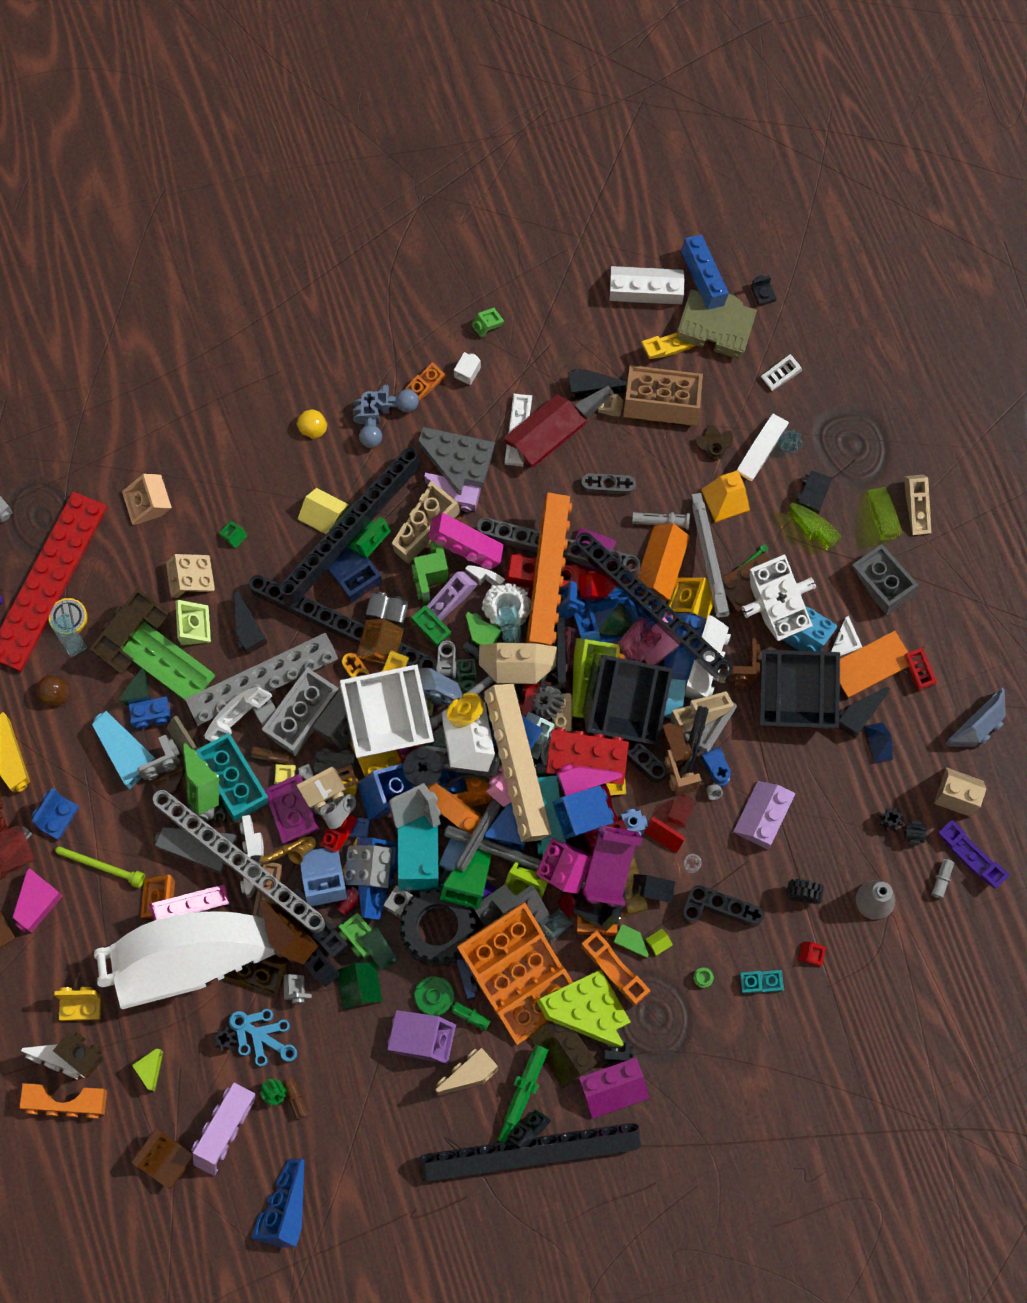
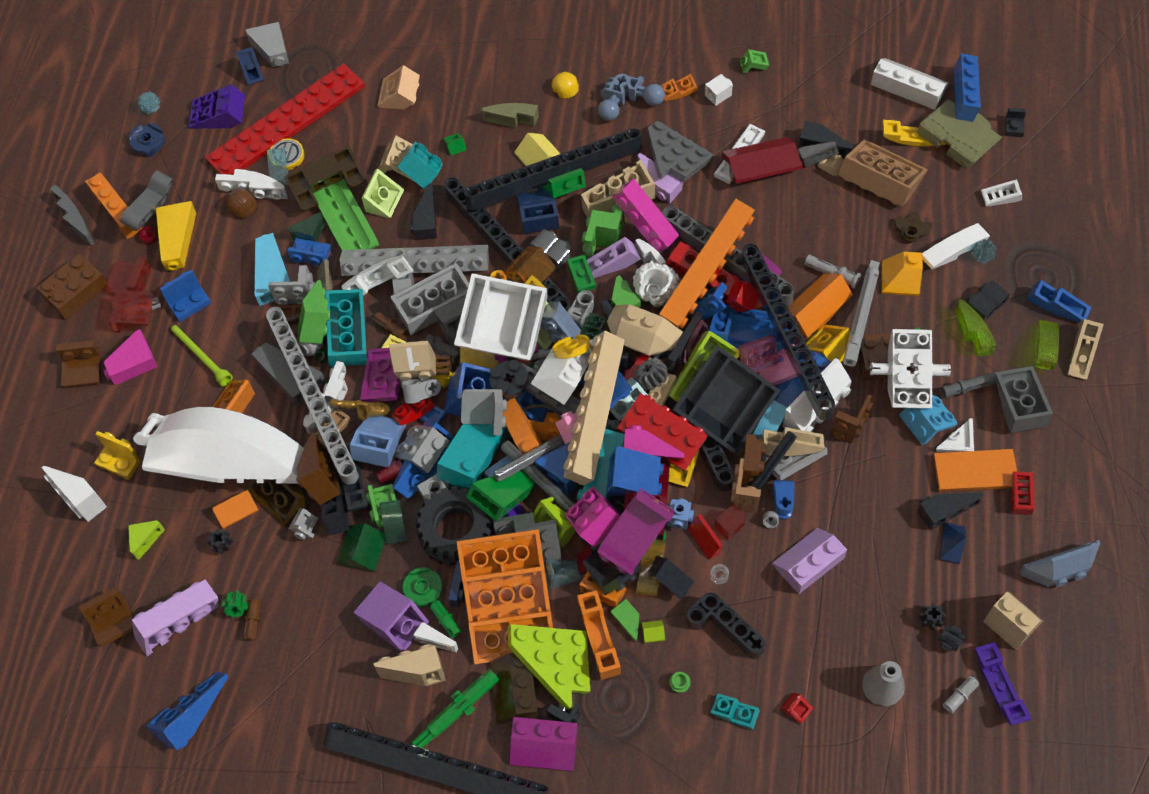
camera: 30 degrees right, 10 degrees down
orange arch [20,1083,107,1119] -> none
dark brown brick [53,1031,103,1079] -> none
tile [149,885,230,921] -> none
dark azure plant [229,1009,297,1067] -> none
clear light blue slope [499,604,521,643] -> none
black slope [507,1110,551,1147] -> none
dark grey beam [581,473,636,495] -> none
clear green slope [599,603,633,637] -> none
black slope [760,650,840,729] -> none
black tyre [786,879,824,904] -> none
none -> orange slope [212,490,259,529]
none -> white slope [215,169,288,200]
none -> teal slope [397,141,443,189]
none -> white slope [413,622,458,652]
none -> olive slope [482,103,539,128]
none -> dark grey pin [941,371,997,398]
none -> blue slope [1027,280,1092,322]

